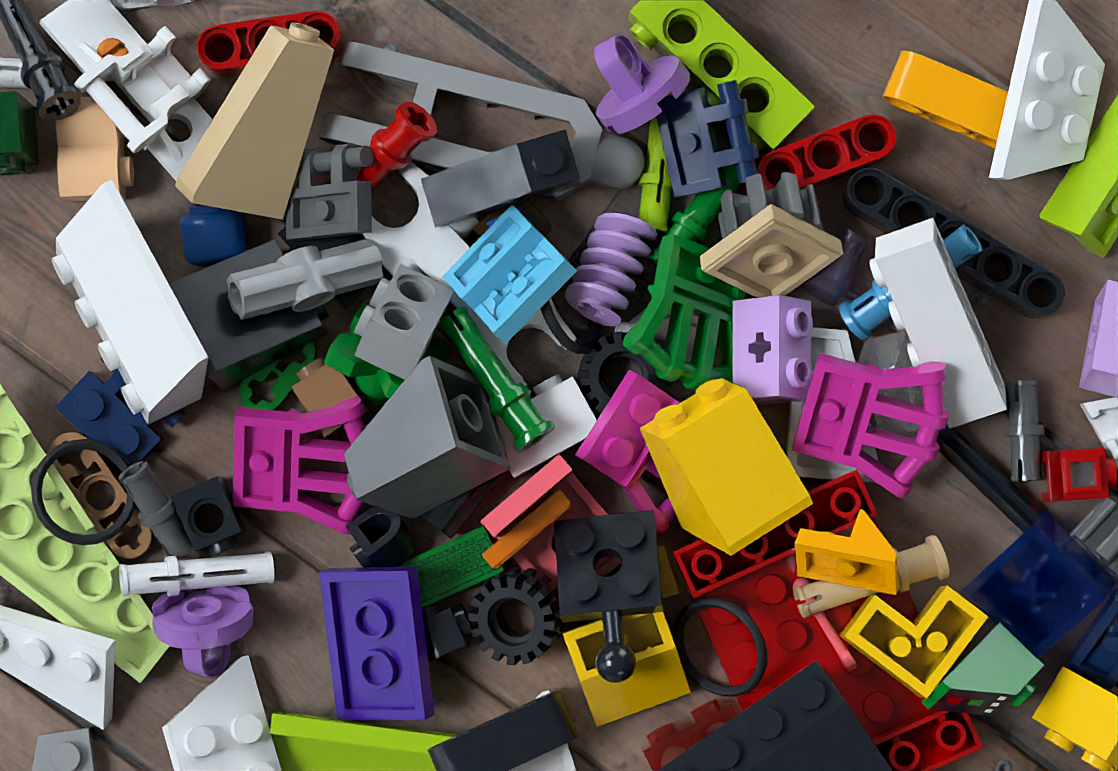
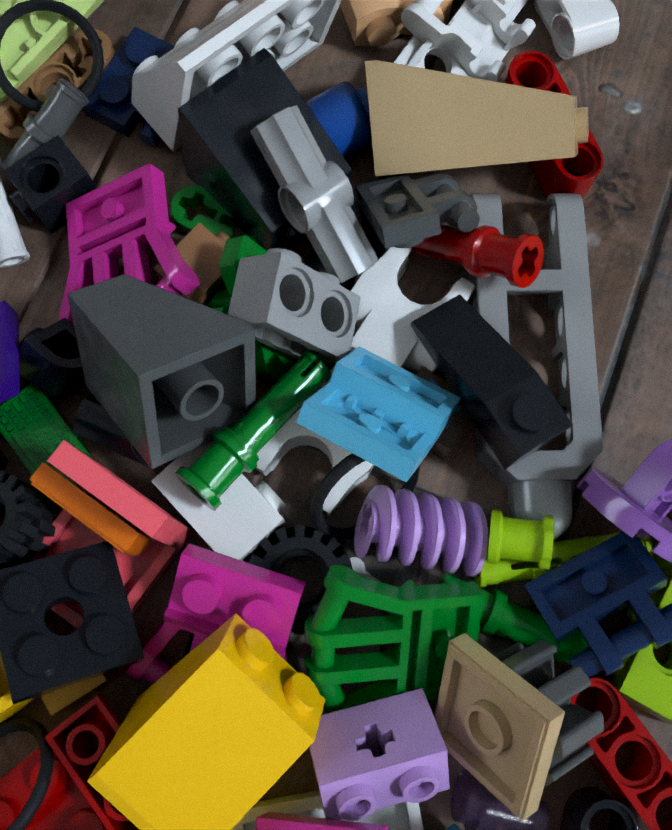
camera: 75 degrees right, 10 degrees down
none -> lime bush [487,509,554,570]

